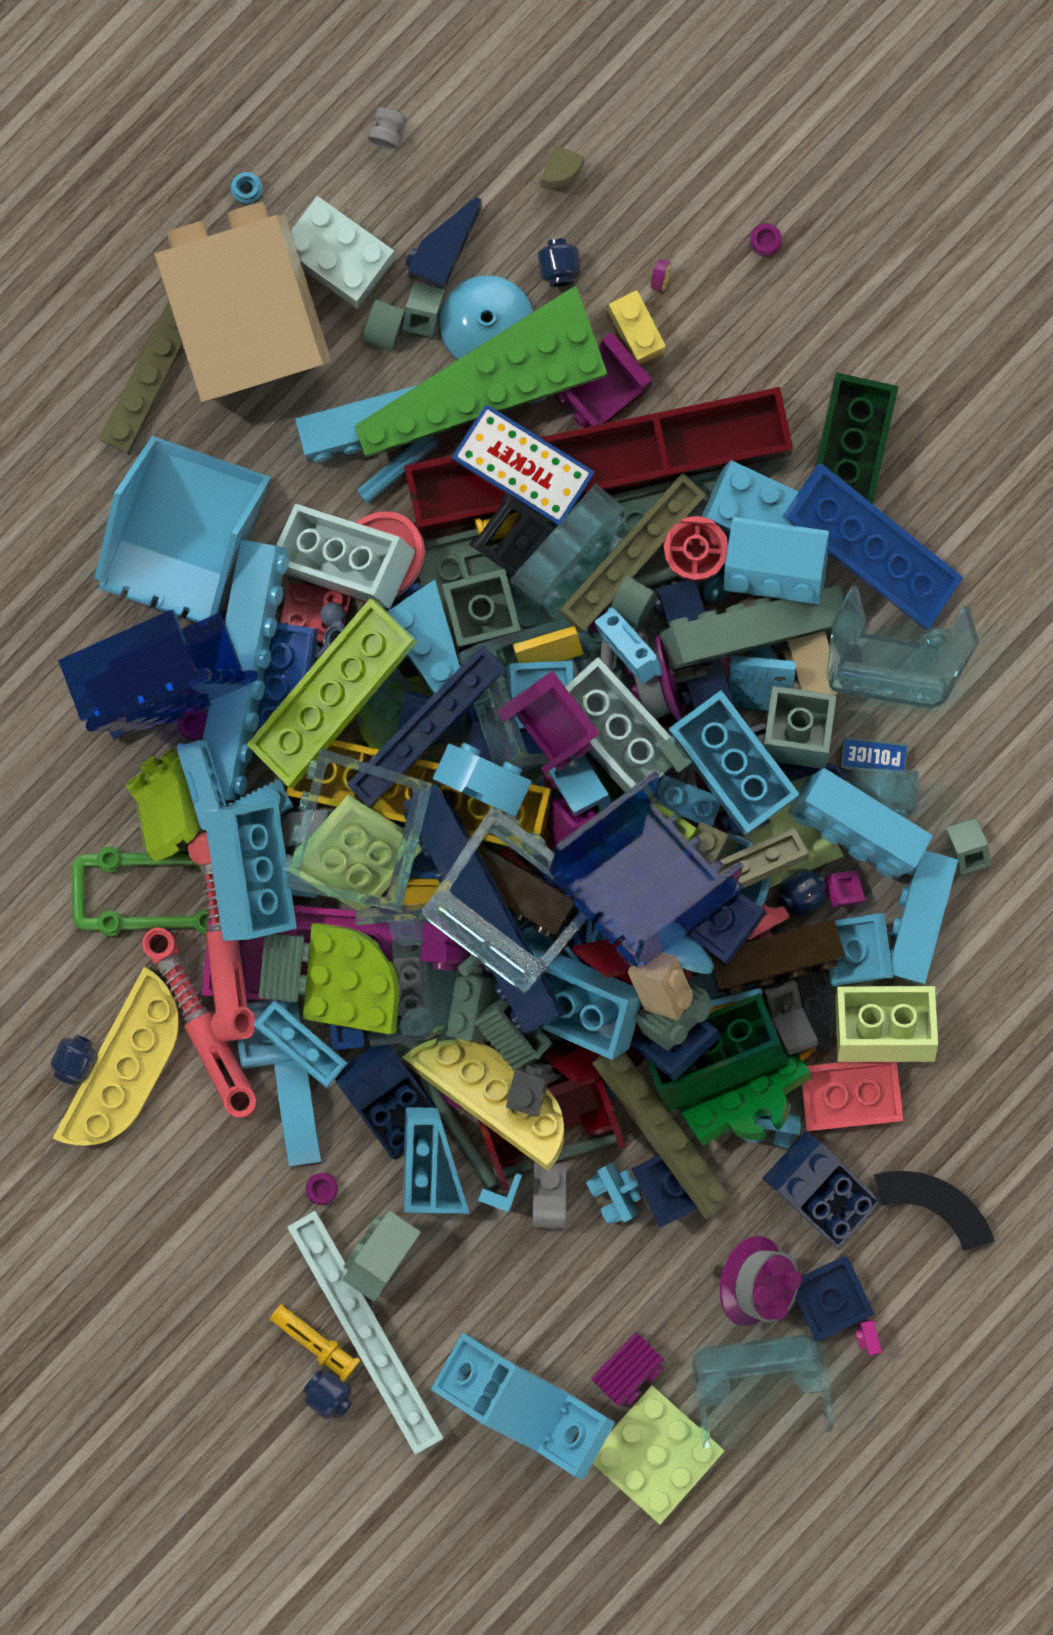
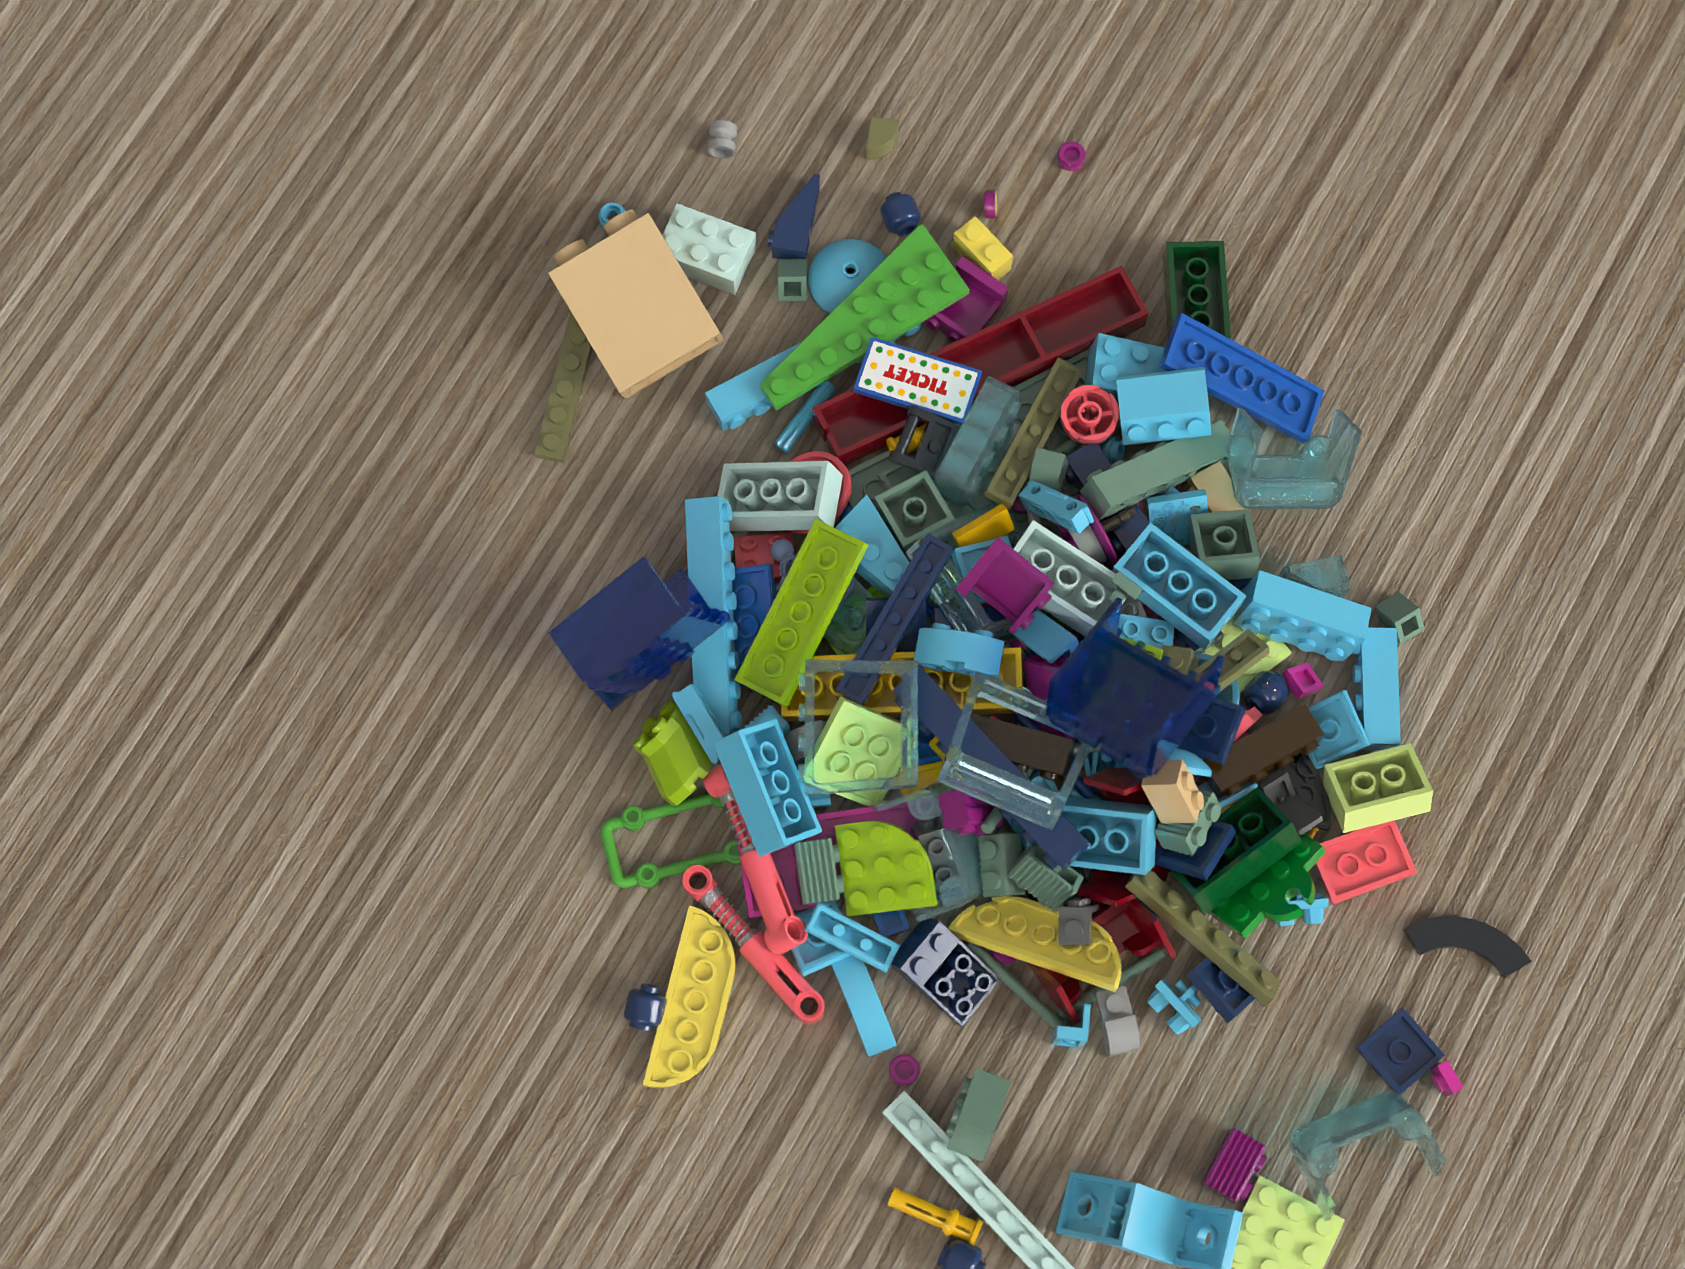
camera: 15 degrees left, 10 degrees down
medium azure windscreen [94,436,271,627] -> none
magenta tile [178,708,207,741] -> none
sand green brick [363,299,405,352] -> none
medium azure wedge [402,1107,469,1214] -> none
magenta piece [713,1236,802,1326] -> none
dark blue slope [762,1131,881,1249] -> none
blue tile [840,736,908,777] -> none

